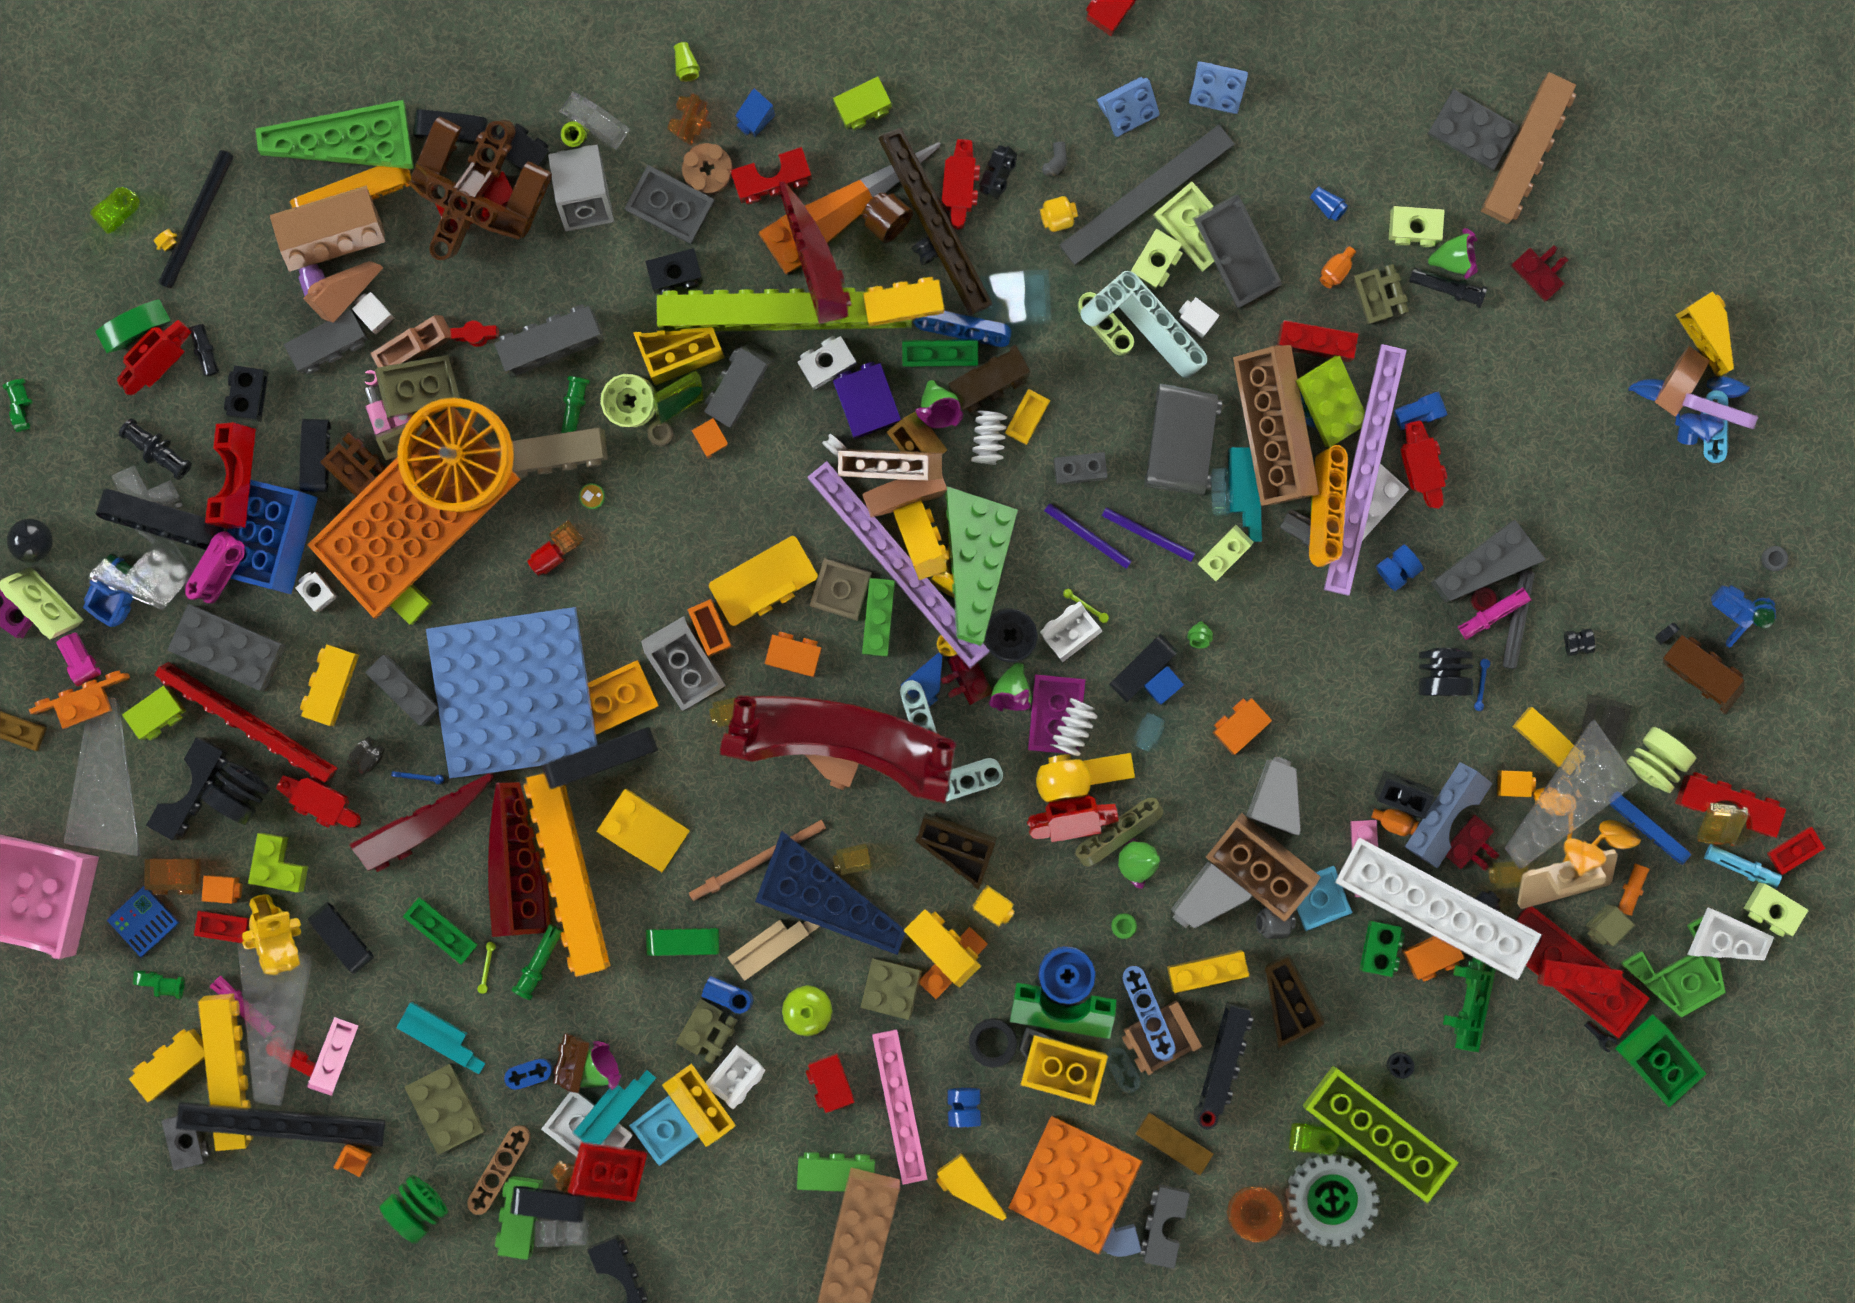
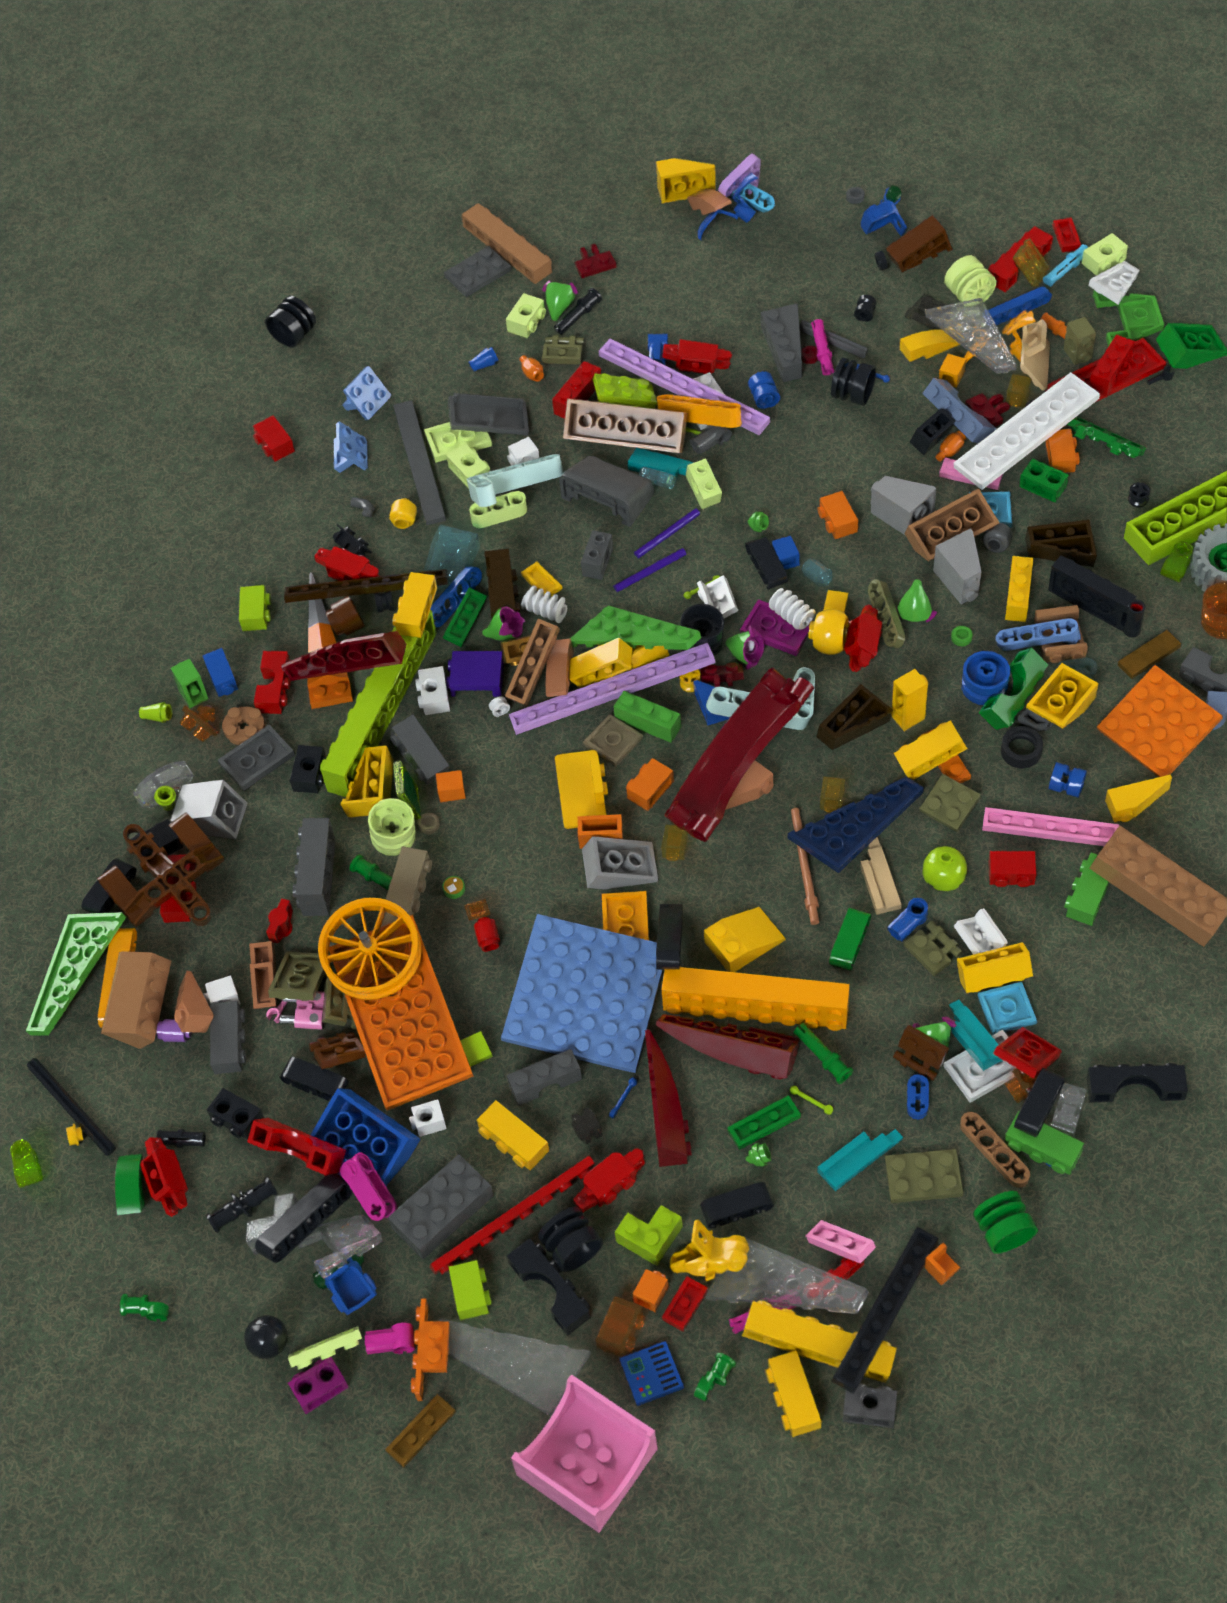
camera: 65 degrees left, 30 degrees down
none -> bright green brick [171,659,208,708]
none -> bright green plate [746,1143,771,1167]

